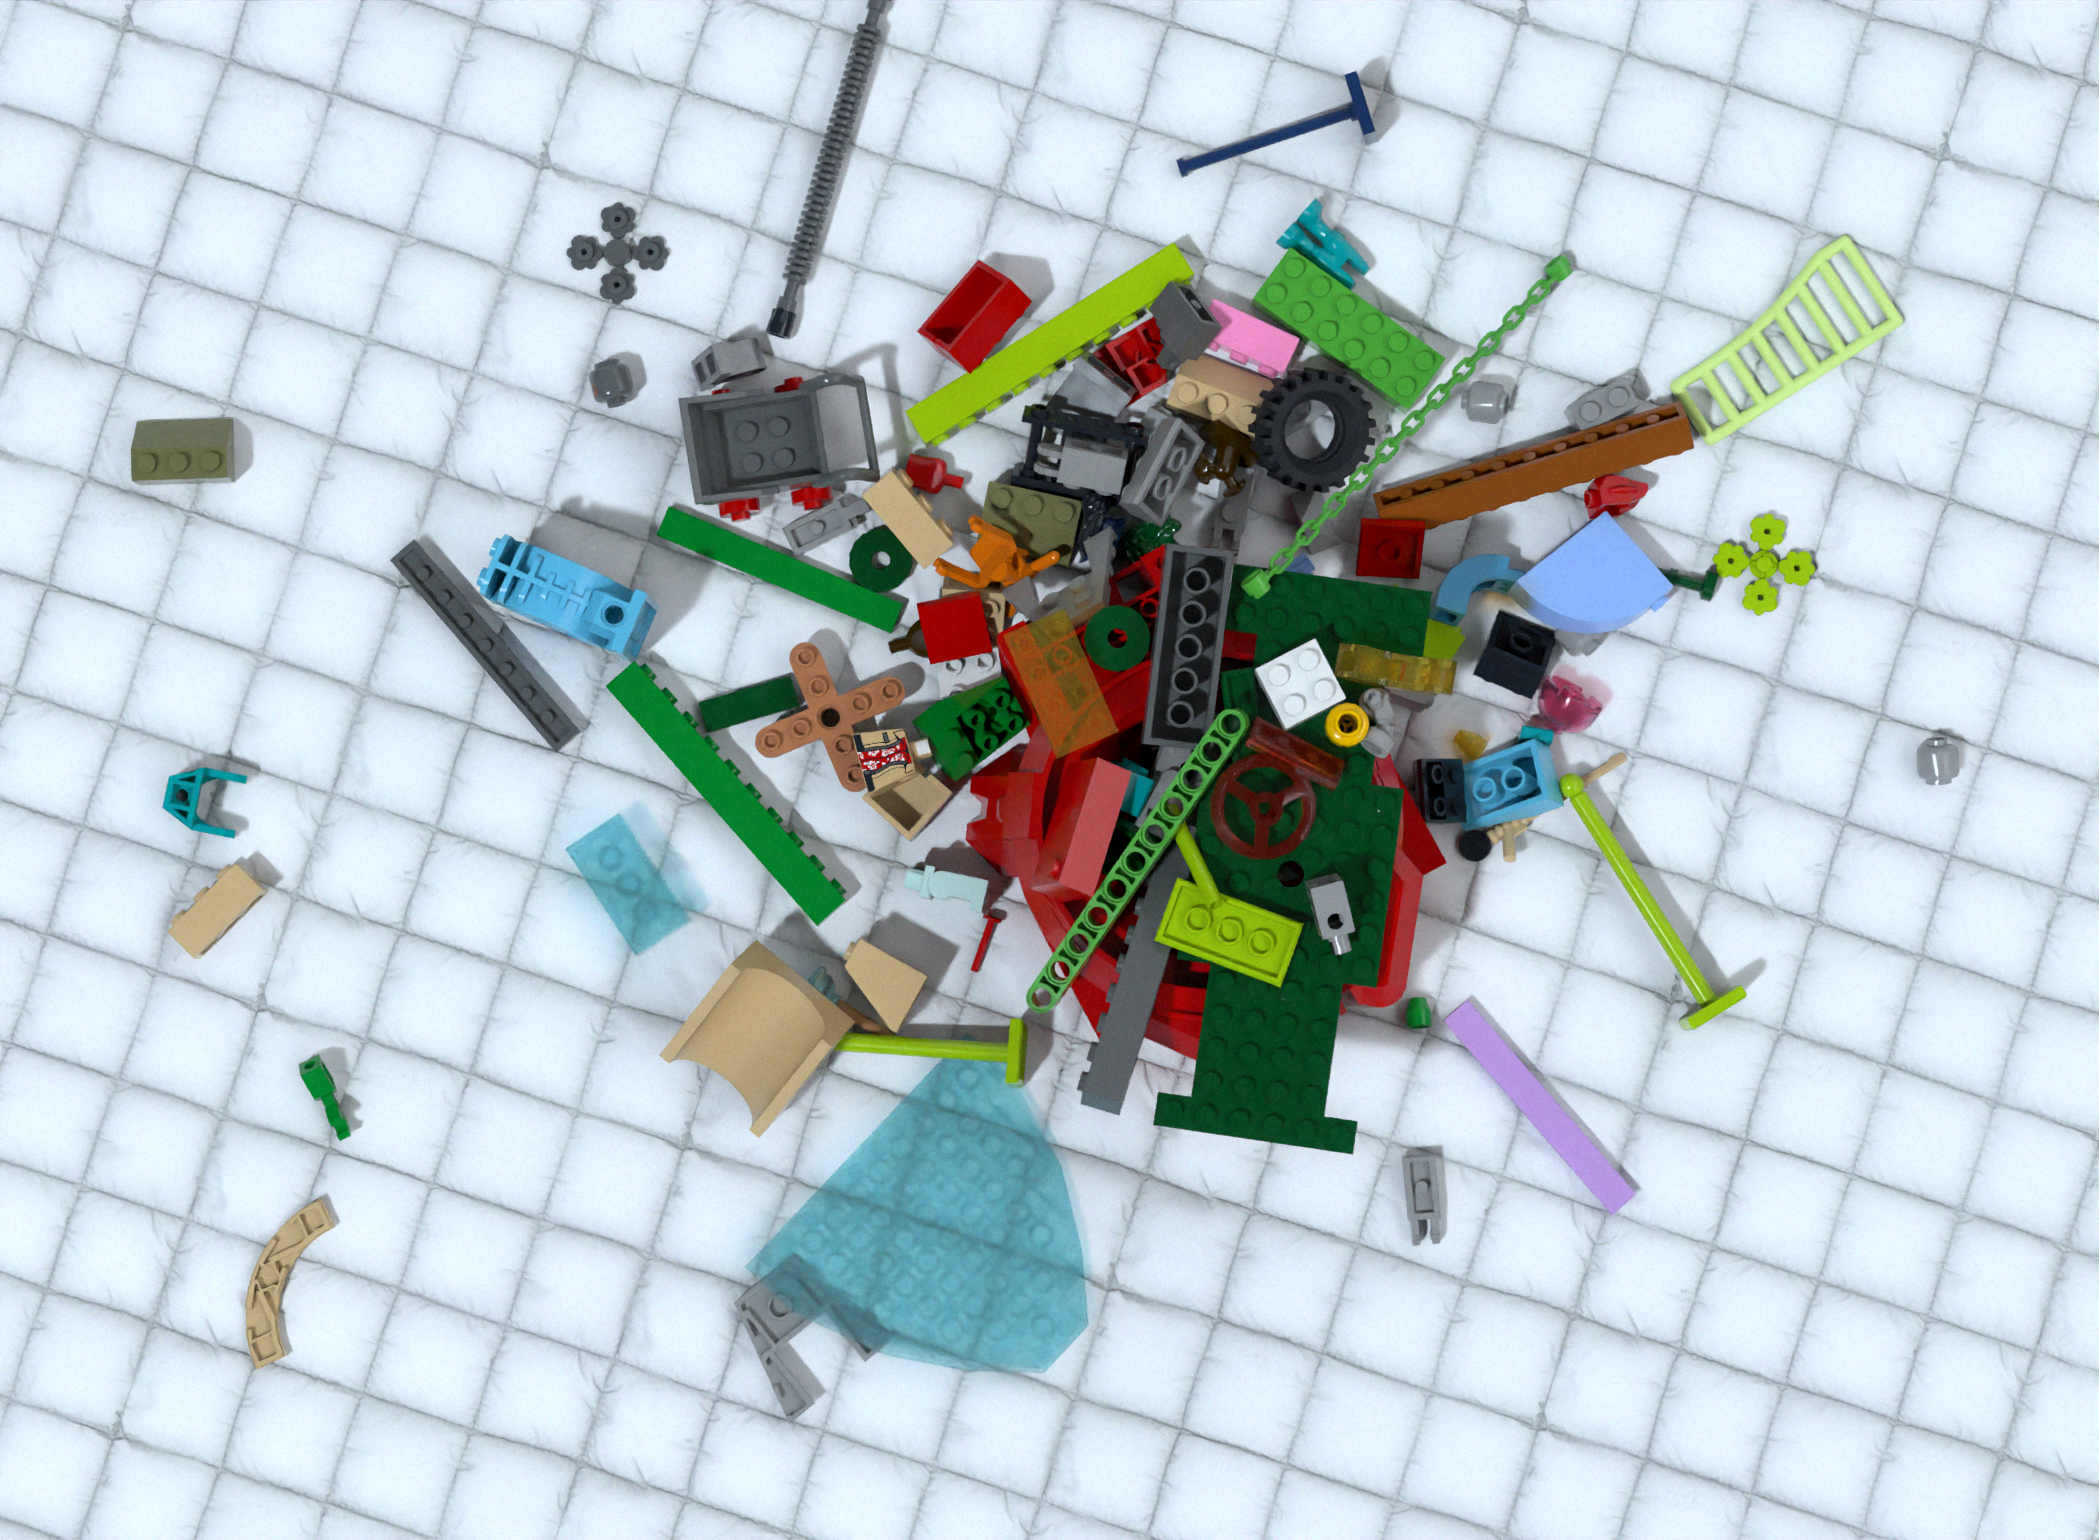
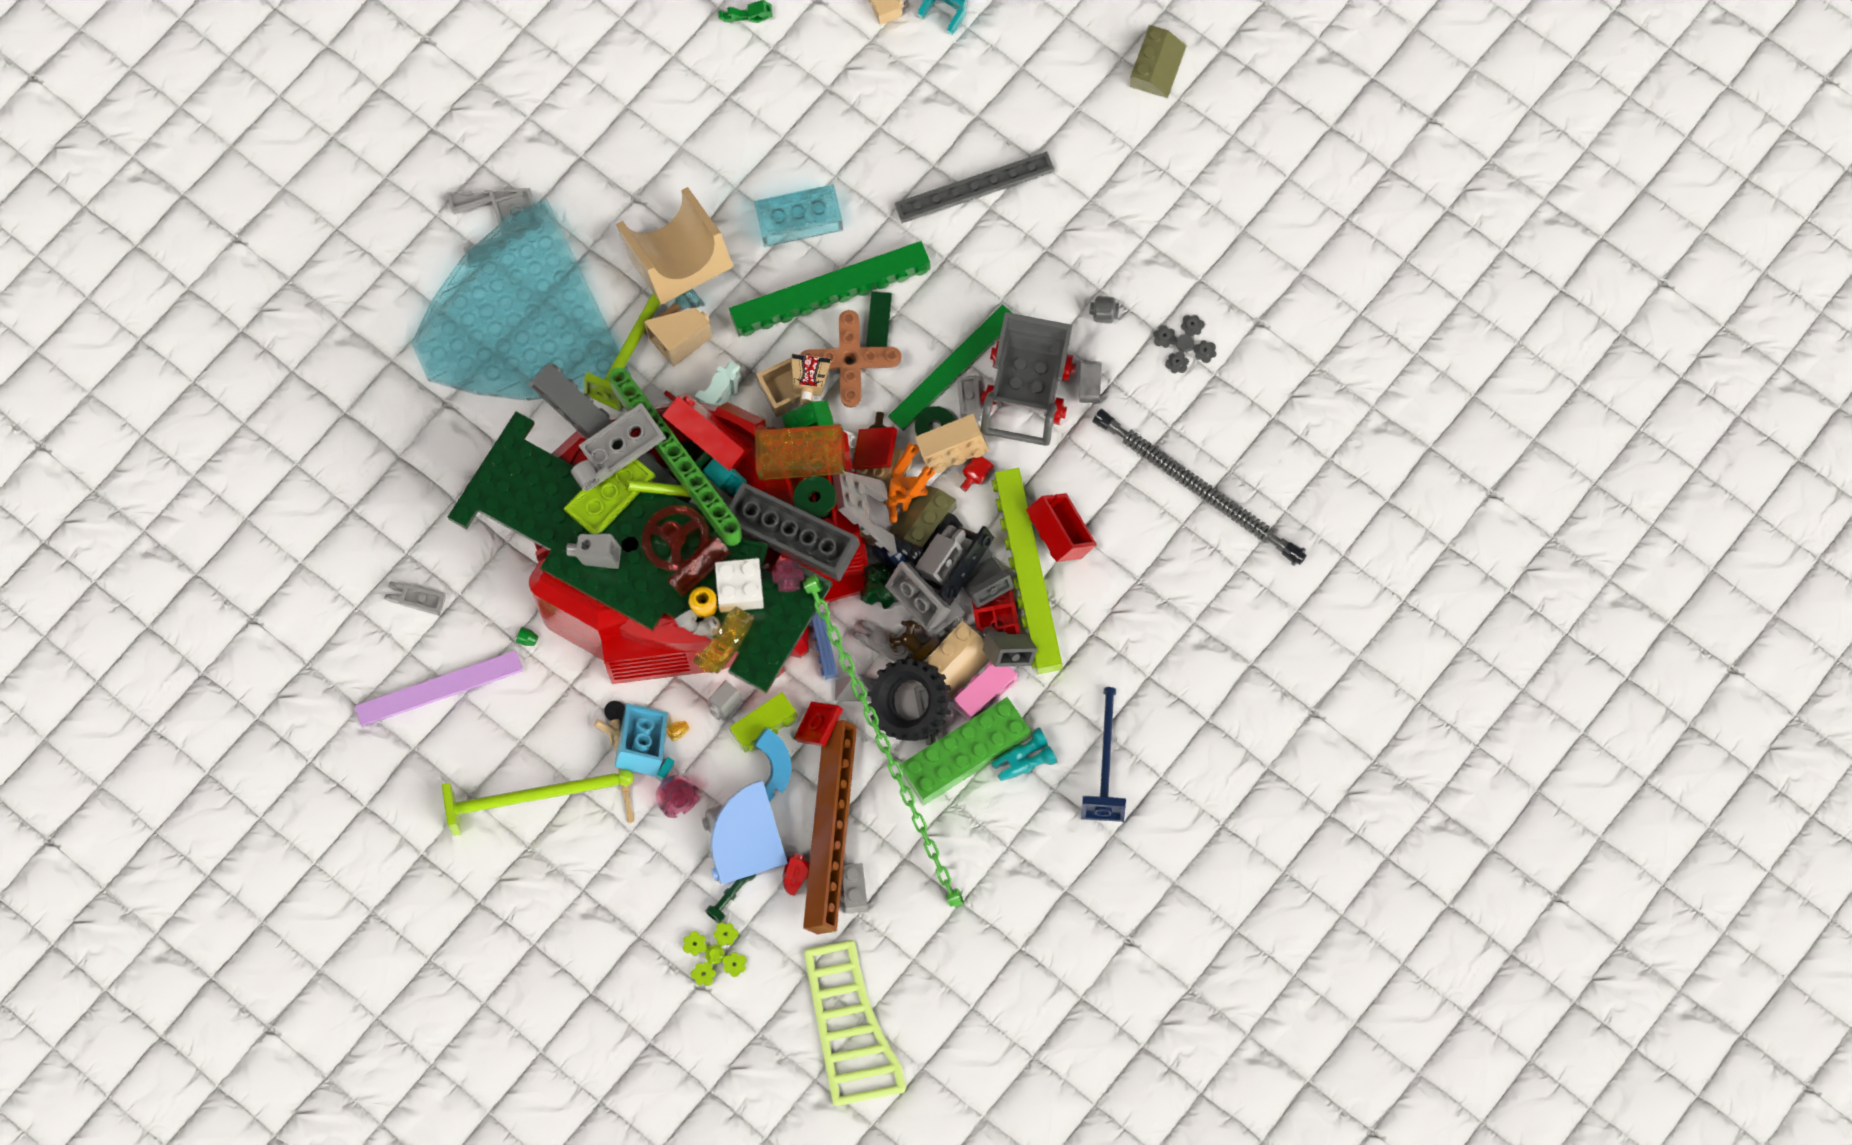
camera: 115 degrees right, 15 degrees down
medium azure brick [476,534,659,663] -> none
black slope [1412,759,1467,826] -> none
light grey head [1461,381,1510,424] -> none
black slope [1473,610,1556,700] -> none
light grey head [1917,737,1959,785] -> none
none -> light grey hinge [571,403,666,491]
none -> clear pink brick [772,559,804,592]

